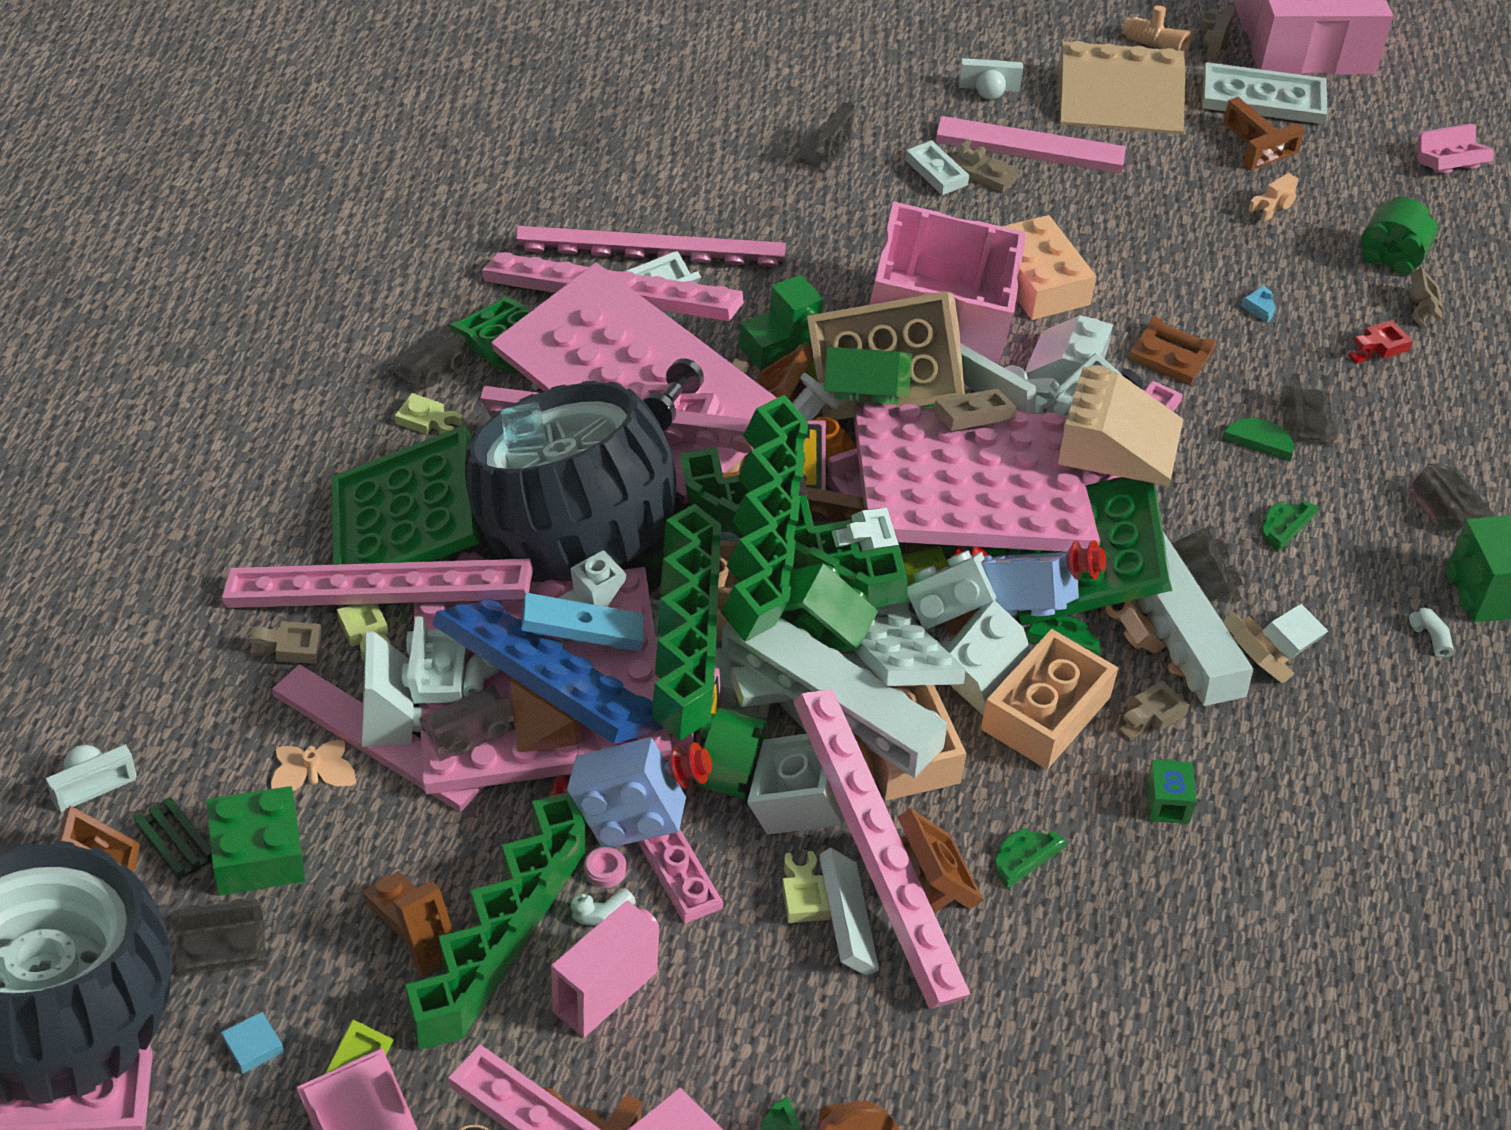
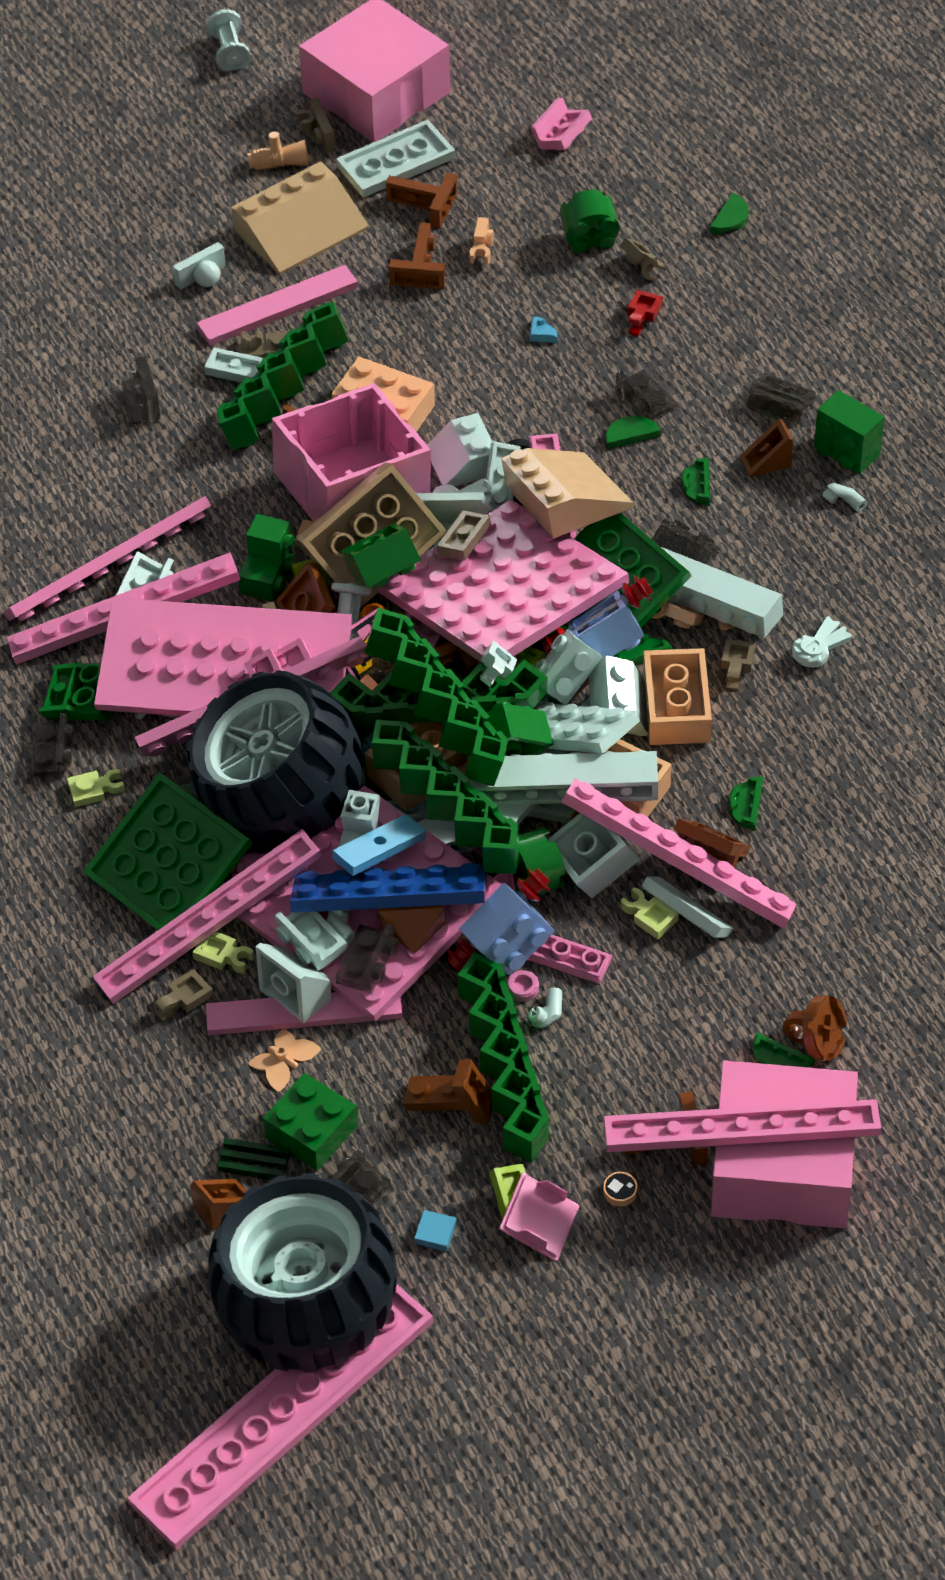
camera: 35 degrees left, 5 degrees up
light aqua tile [46,744,137,812] -> none
clear light blue plate [501,402,546,449] -> none
bright pink brick [551,900,659,1038] -> none
black wheel [642,358,704,430] -> none
dark orange plate [1128,316,1217,385] -> none
green brick [1145,759,1197,824] -> none
tan plate [1223,612,1295,683] -> none
light aqua tile [1262,604,1328,660] -> none
none -> green brick [217,301,349,451]
none -> dark orange bracket [389,223,446,289]
none -> dark orange slope [739,419,793,477]
none -> light aqua piece [792,616,852,667]

